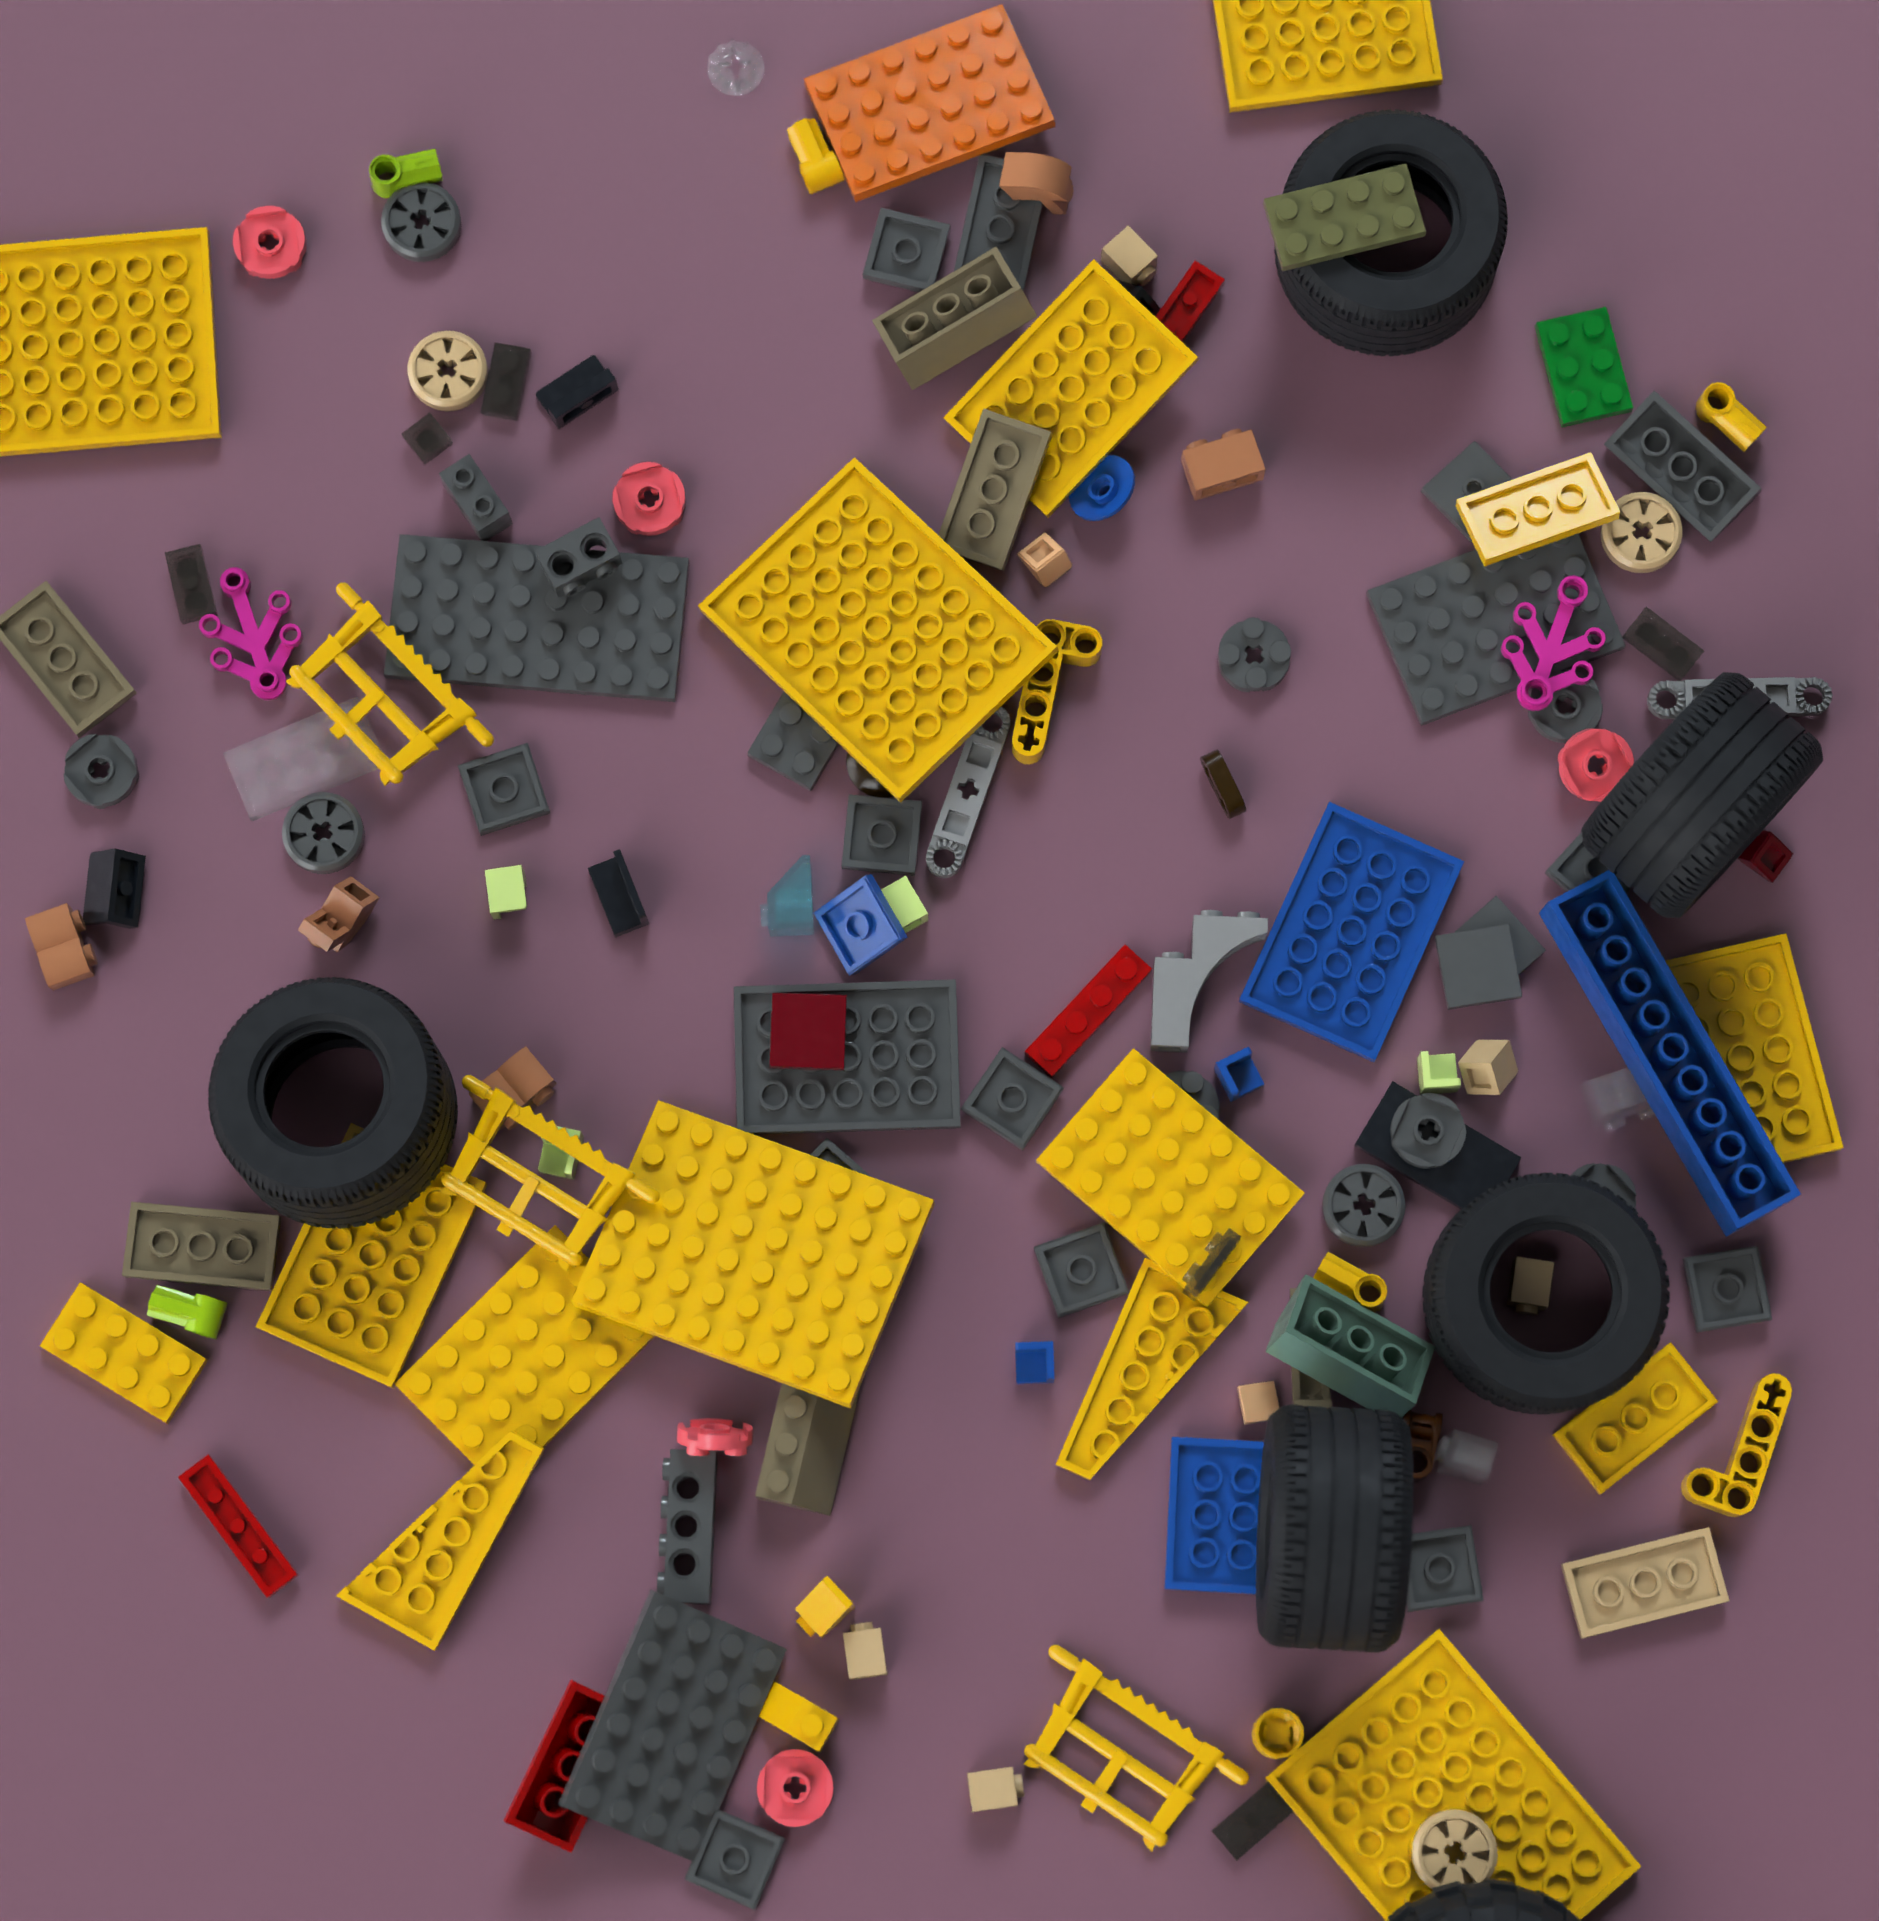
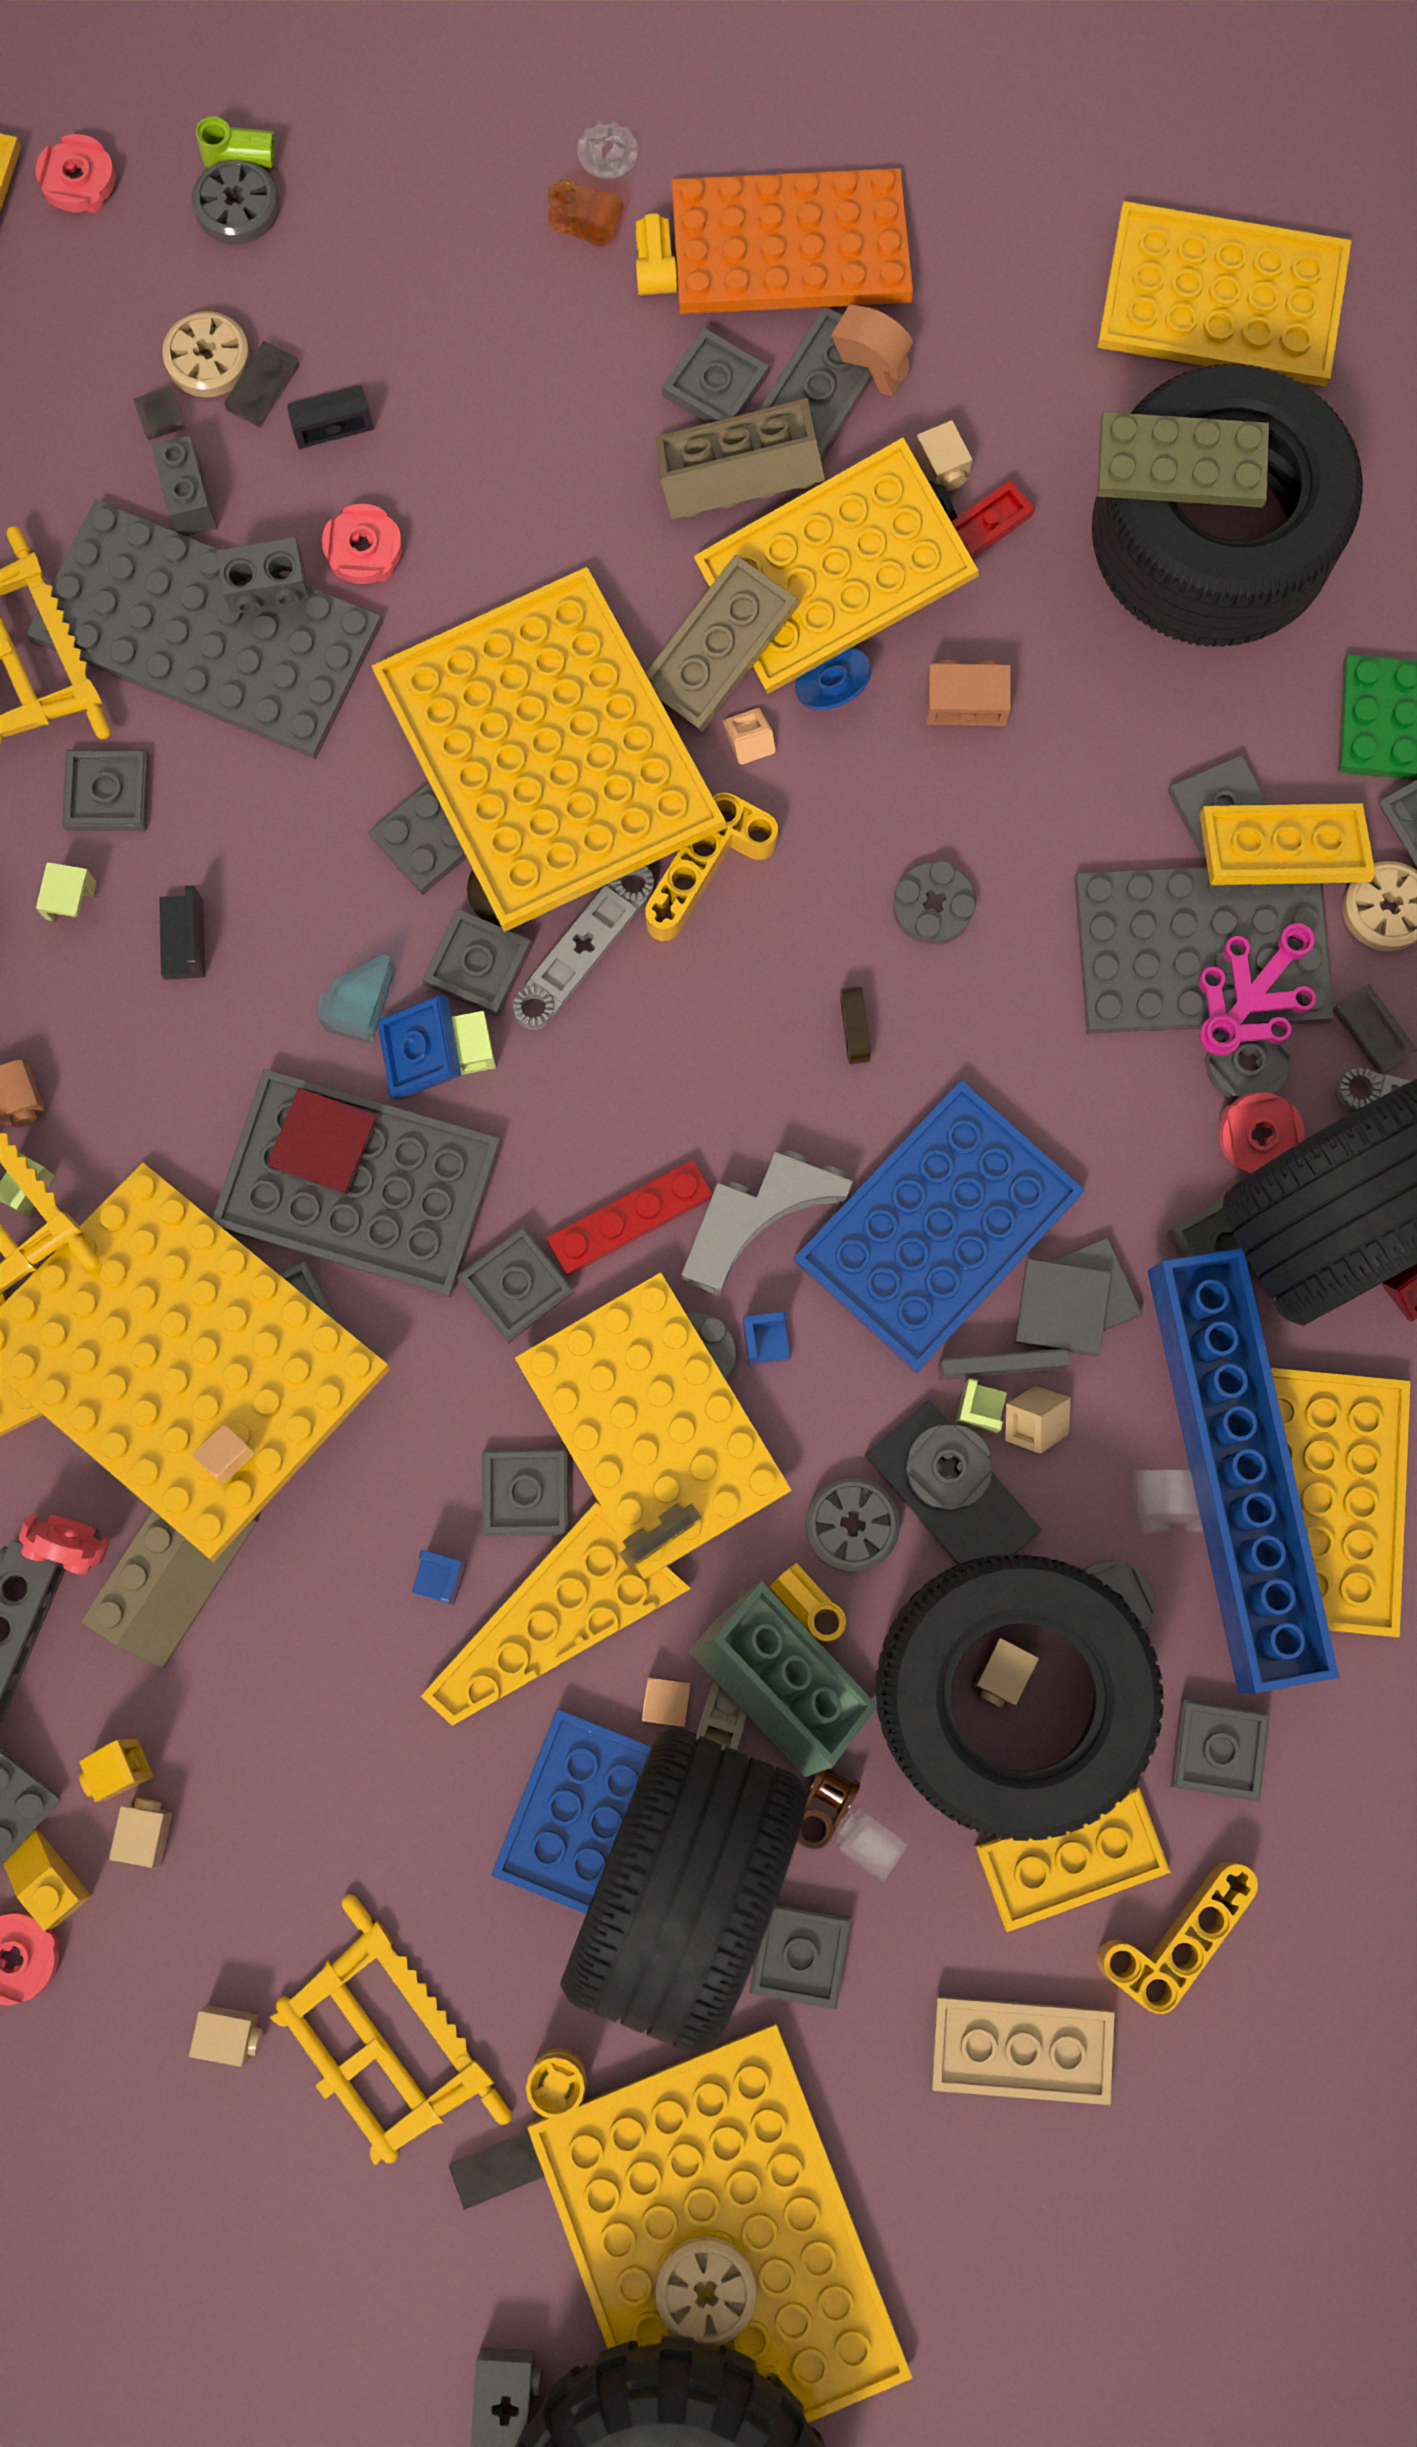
camera: 15 degrees right, 0 degrees up
none -> light nougat slope [192,1424,255,1485]
none -> clear orange piece [548,179,624,246]
none -> dark grey tile [938,1349,1070,1380]

